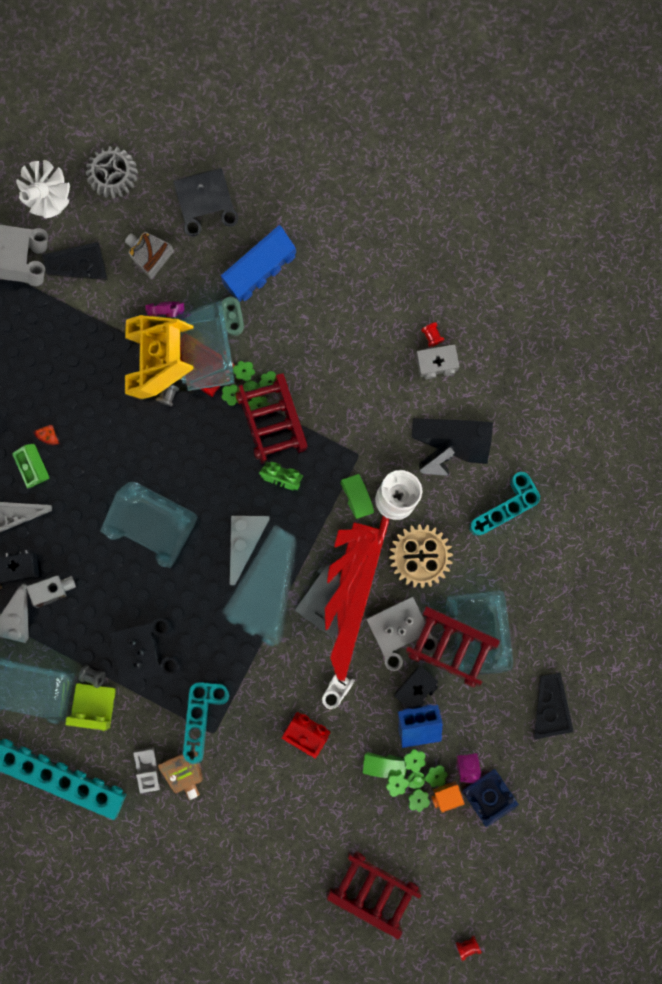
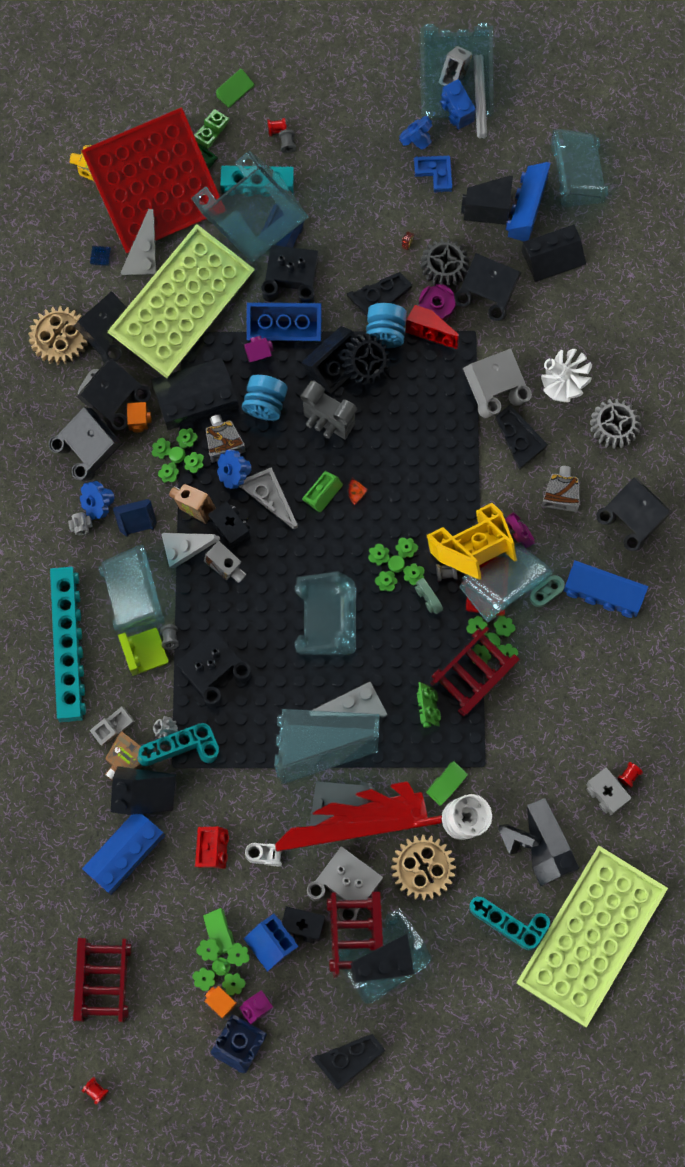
camera: 65 degrees right, 10 degrees down
none -> blue slope [82,814,165,895]
none -> black slope [110,766,176,815]
none -> light grey gear [153,716,178,739]
none -> black wing [350,934,415,984]
none -> bright green plant [369,538,424,592]
none -> sand green plate [415,578,443,614]
none -> yellowish green plate [516,846,668,1027]

